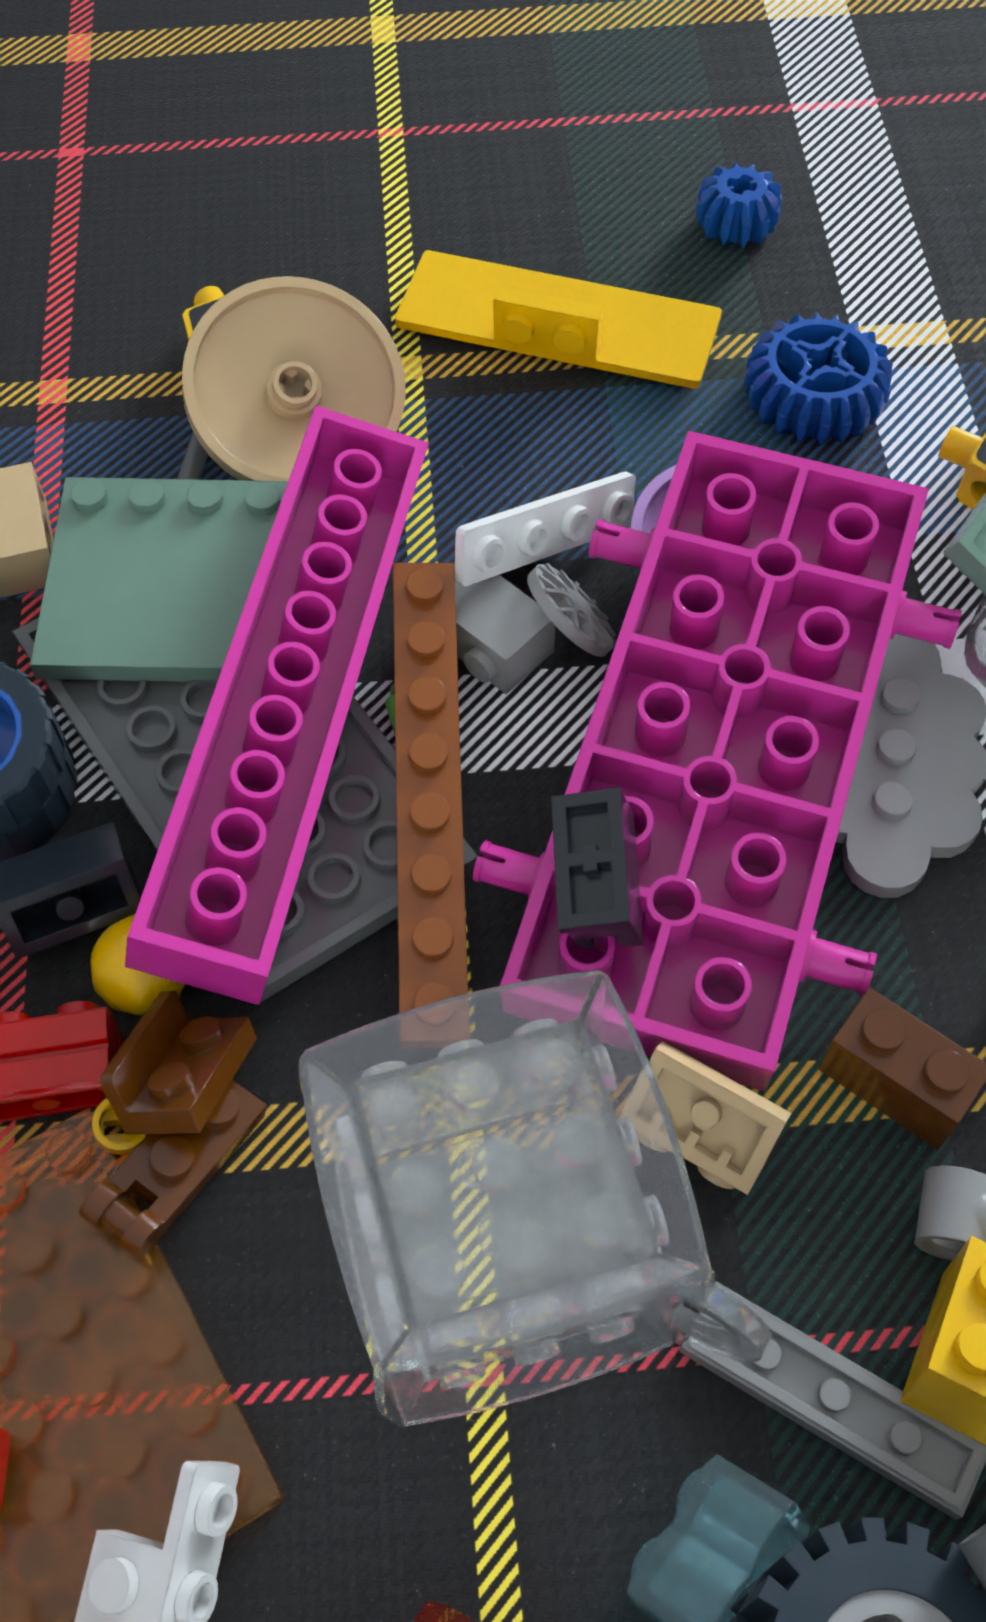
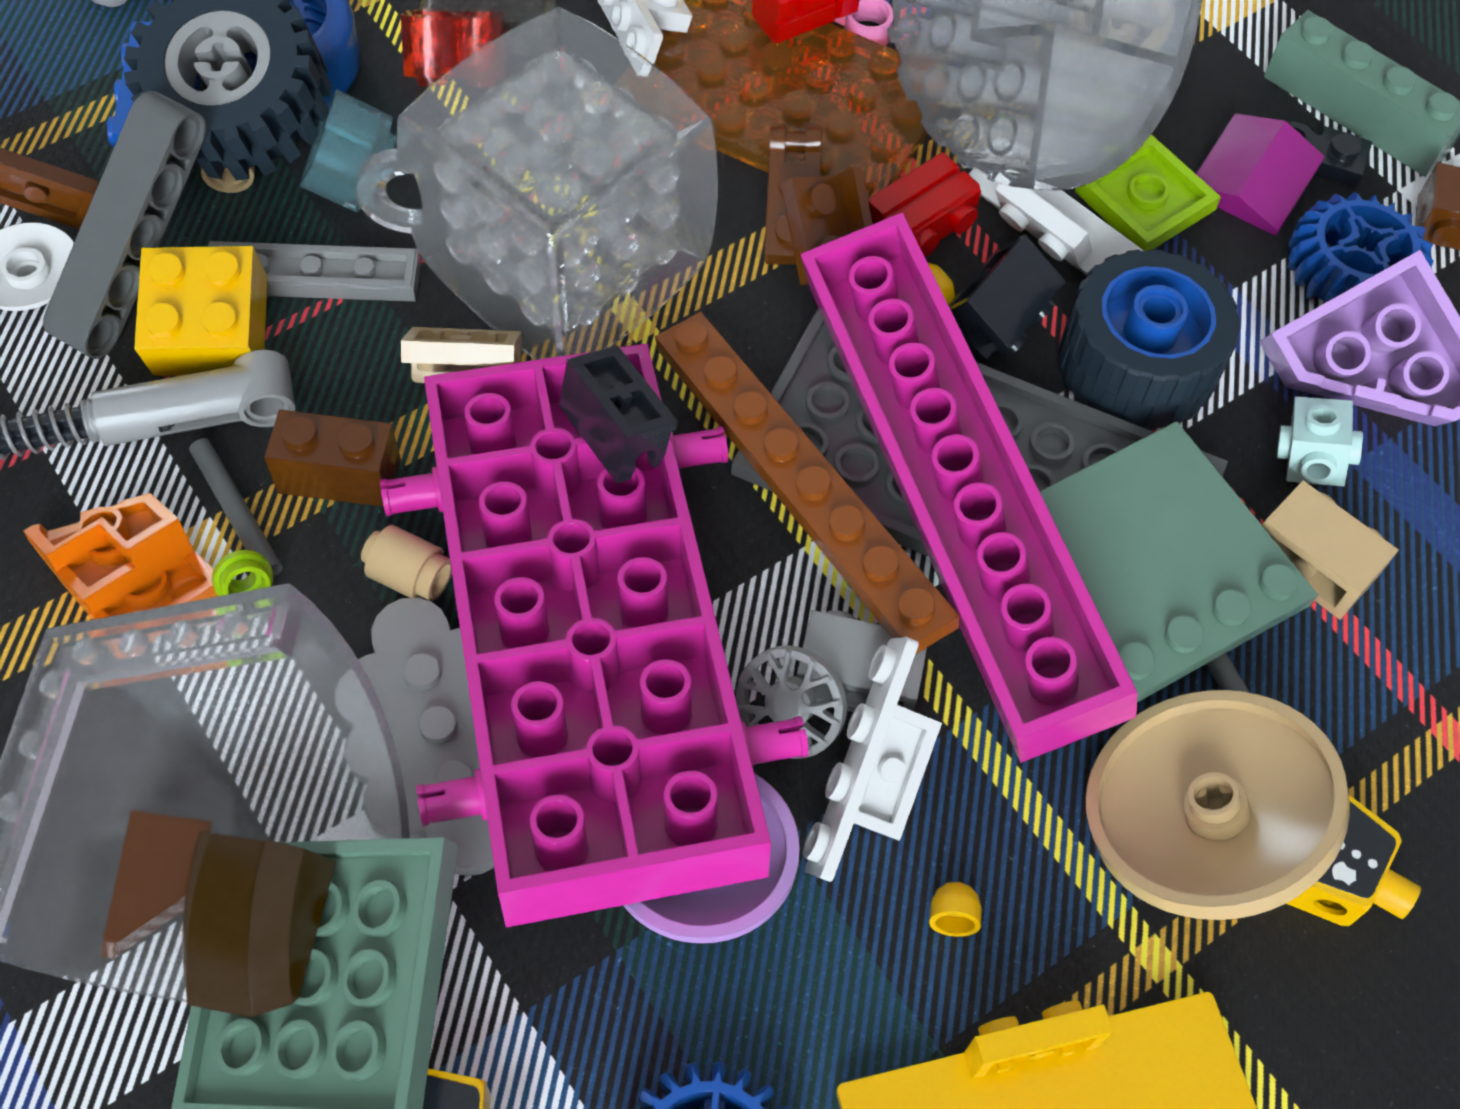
camera: 145 degrees right, 0 degrees up
none -> tan brick [361,525,452,602]
none -> yellow hinge [929,882,982,937]

